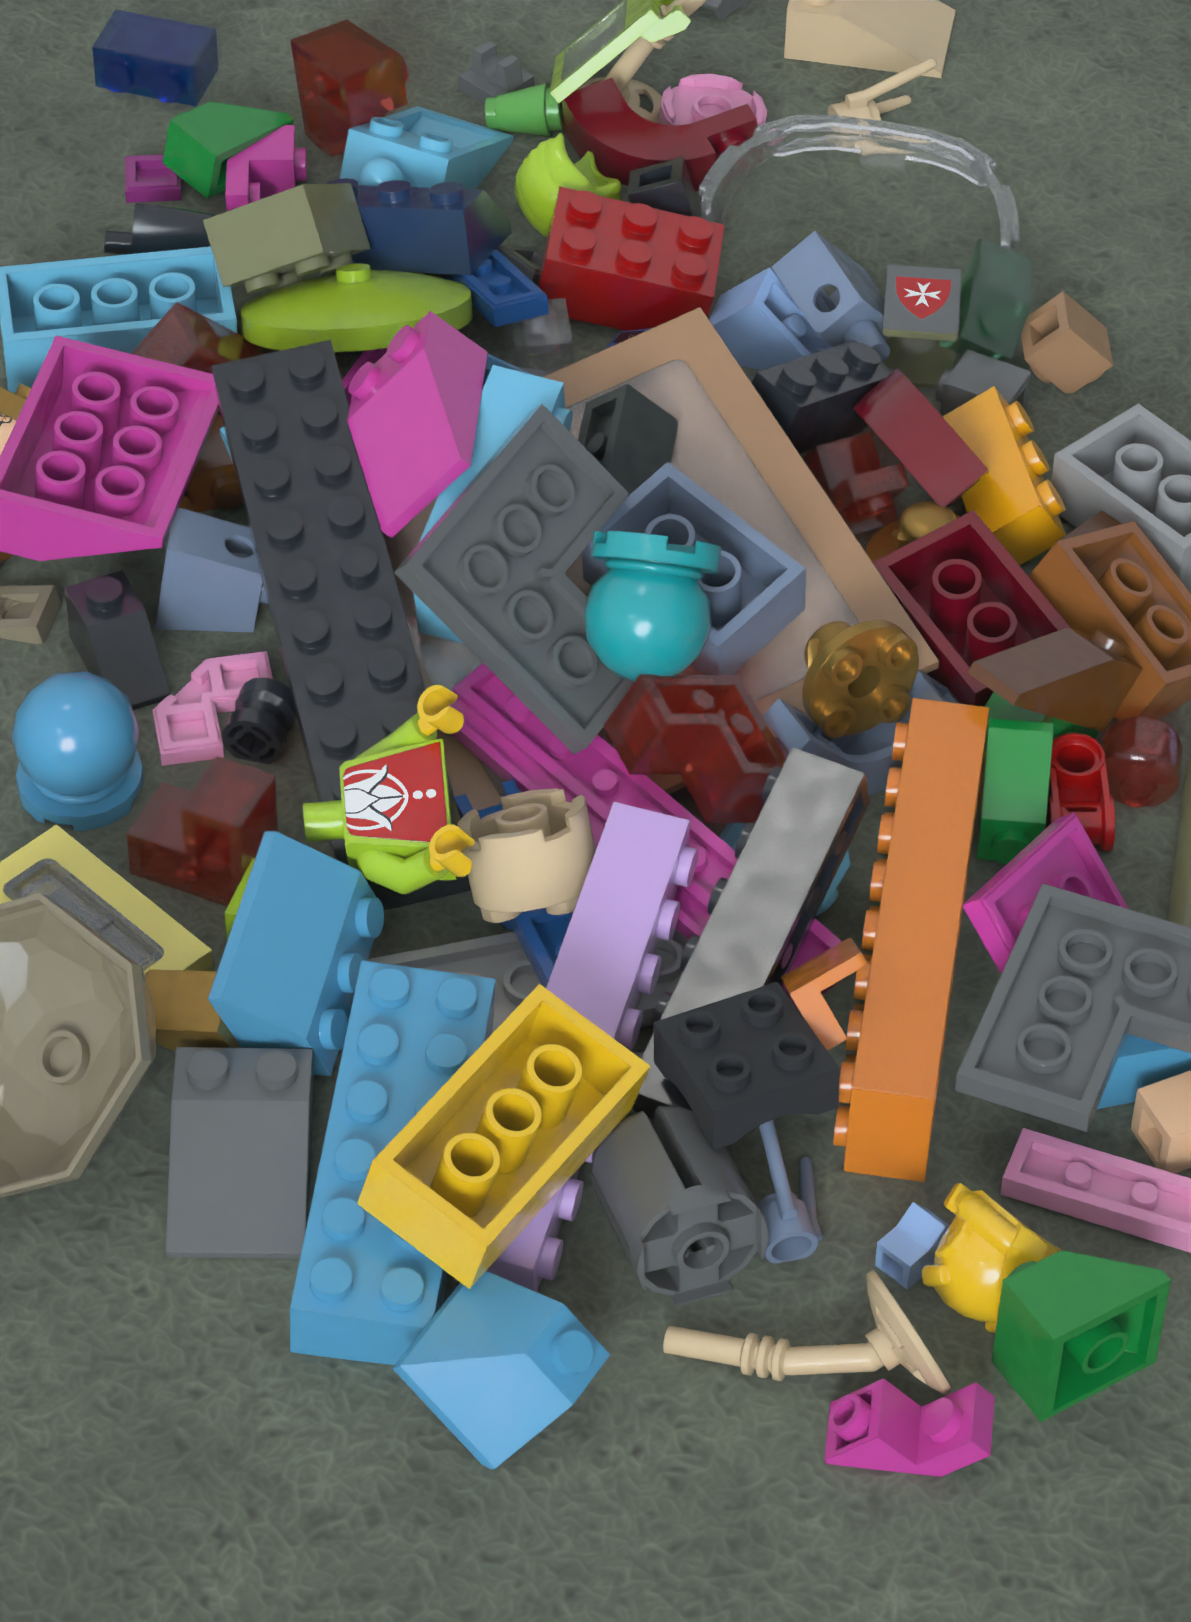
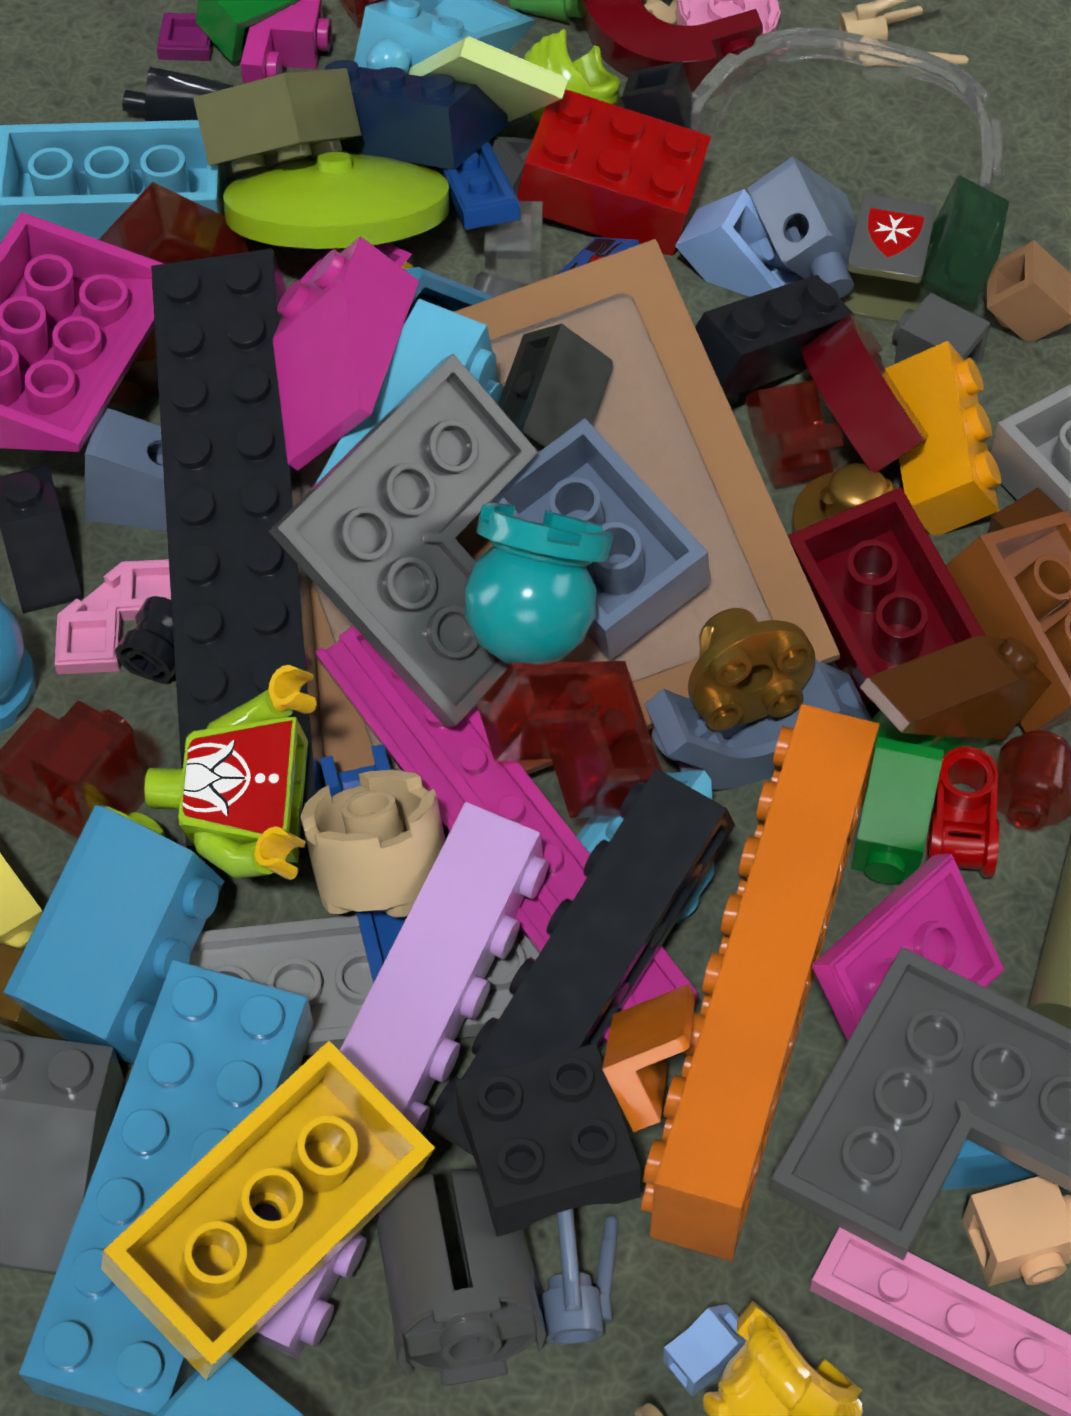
camera: 10 degrees right, 10 degrees up
none -> yellowish green tile [409,36,568,122]

